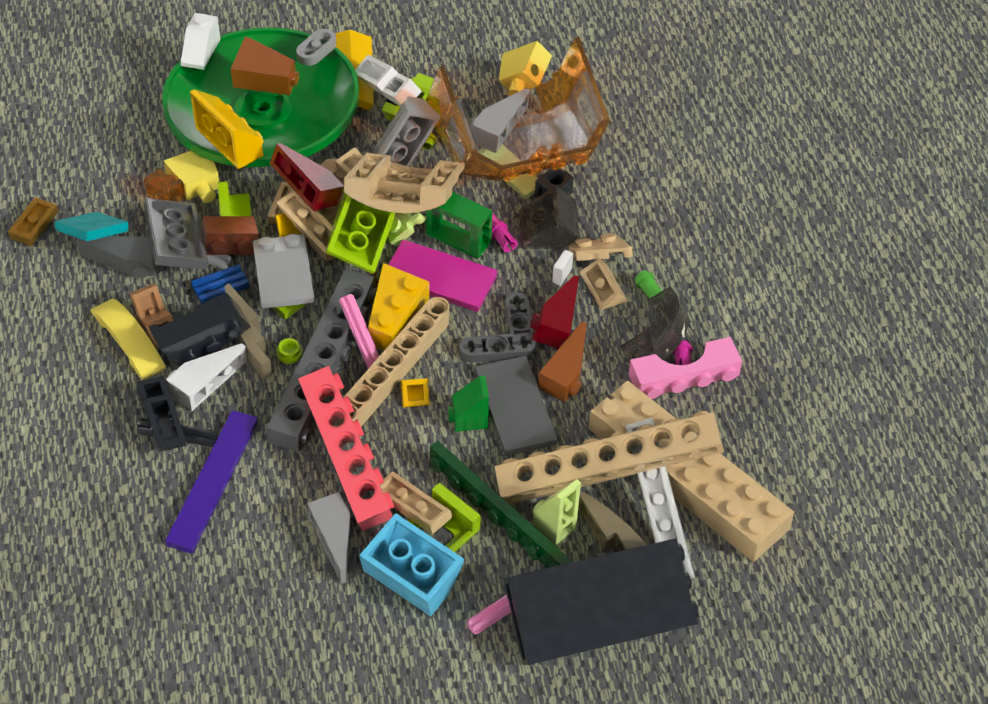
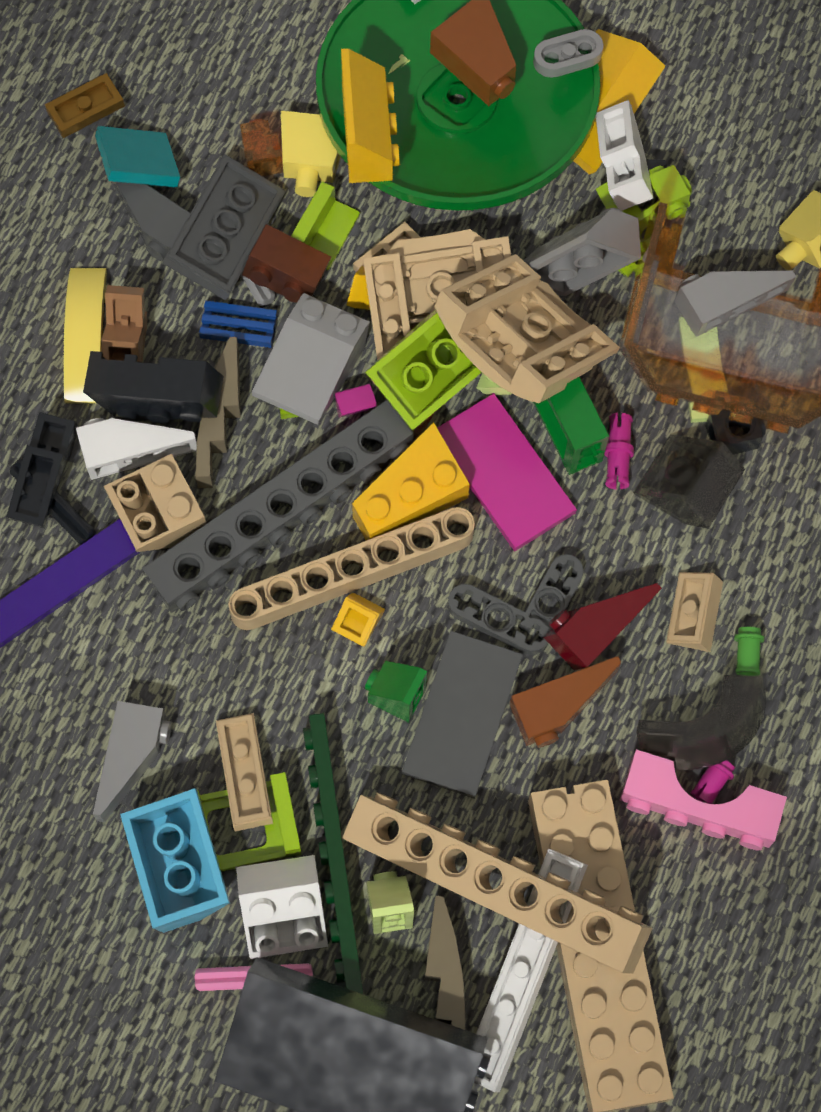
camera: 35 degrees right, 20 degrees up
dark red slope [270,143,344,211] -> none
lime plate [276,338,303,364] -> none
coral brick [298,366,395,531] -> none
bright pink axle [339,294,379,369] -> none
white tile [552,250,573,286] -> none
tan wing [569,233,633,261] -> none
none -> tan slope [104,454,206,552]
none -> white slope [236,855,328,959]
none -> dark pink slope [335,384,377,418]

